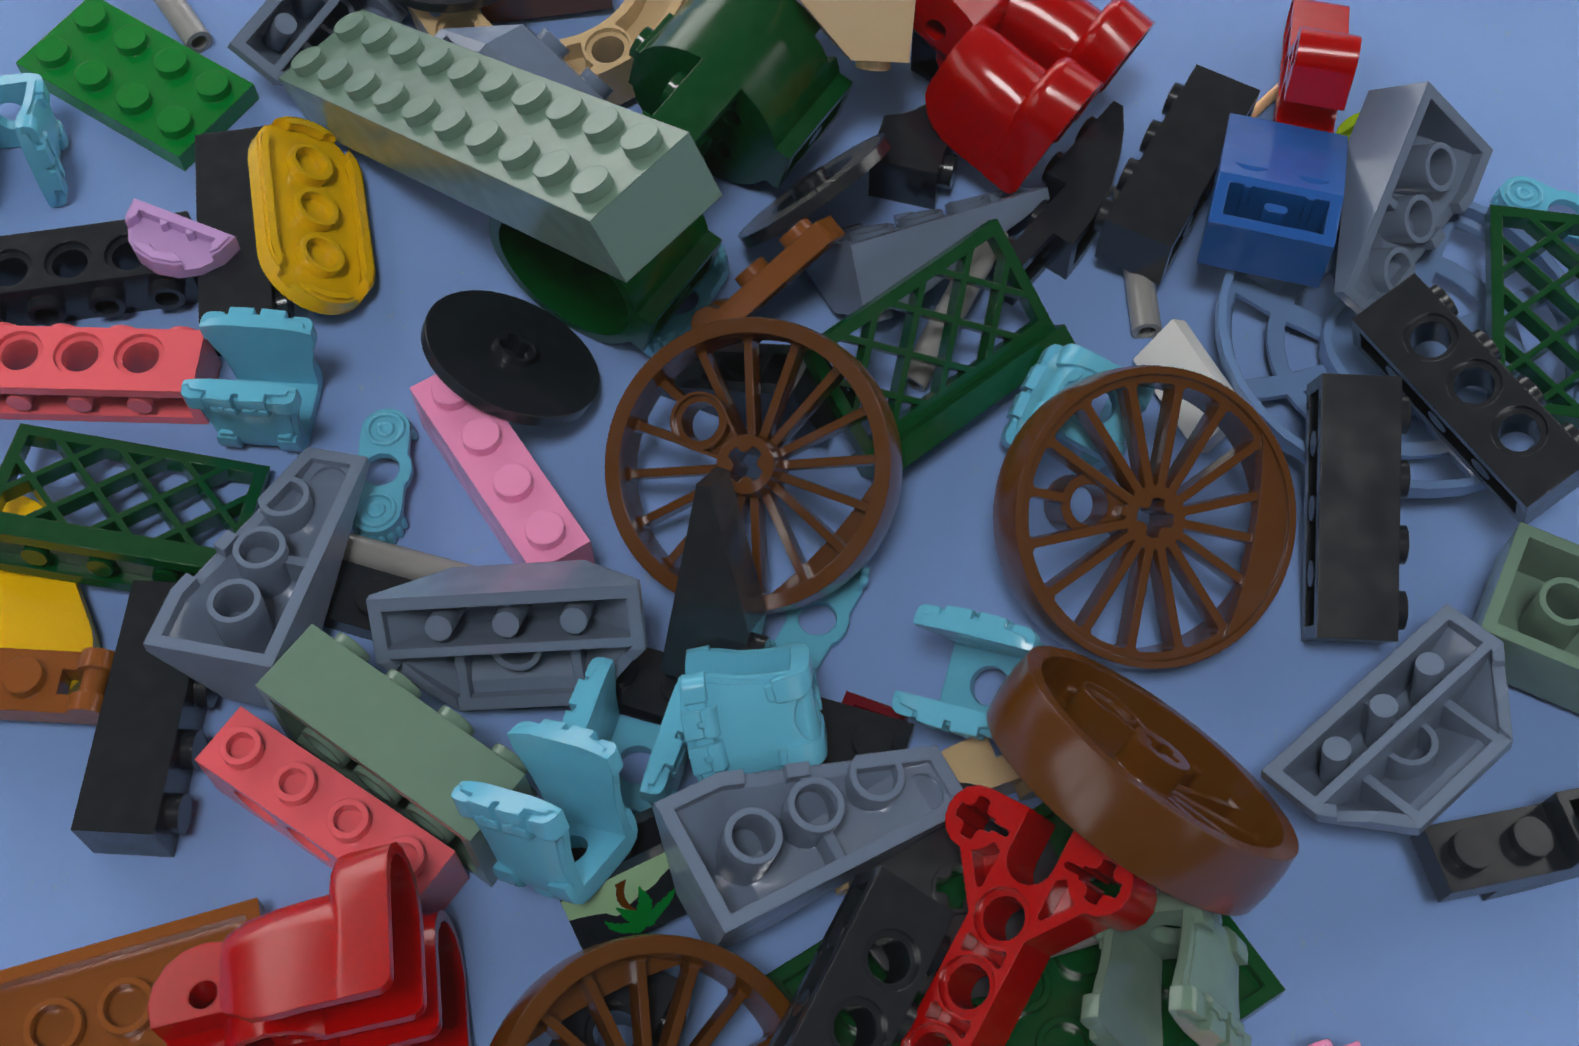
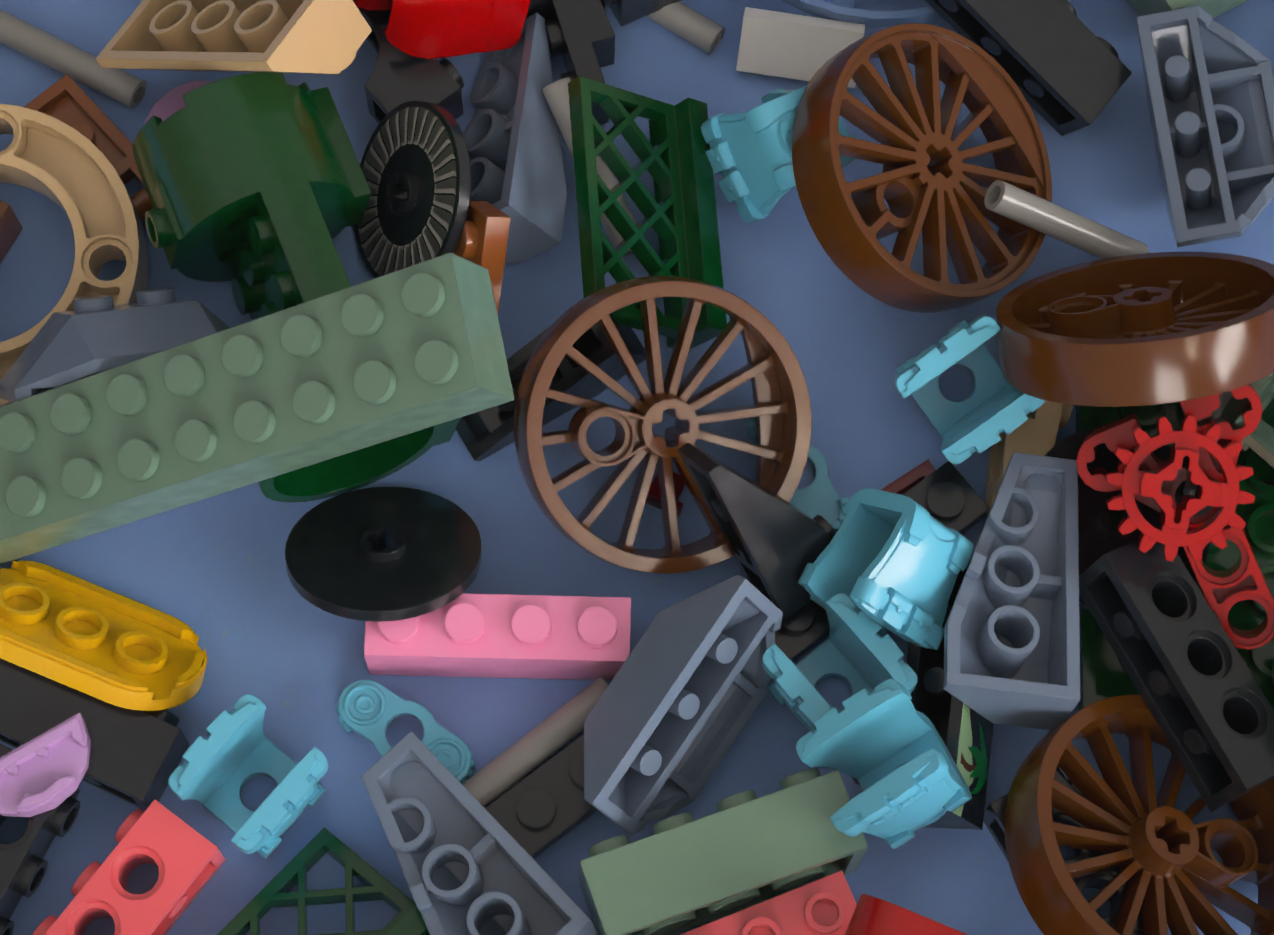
camera: 60 degrees left, 10 degrees up
none -> light grey piece [984,180,1149,259]
none -> red gear [1105,415,1255,562]

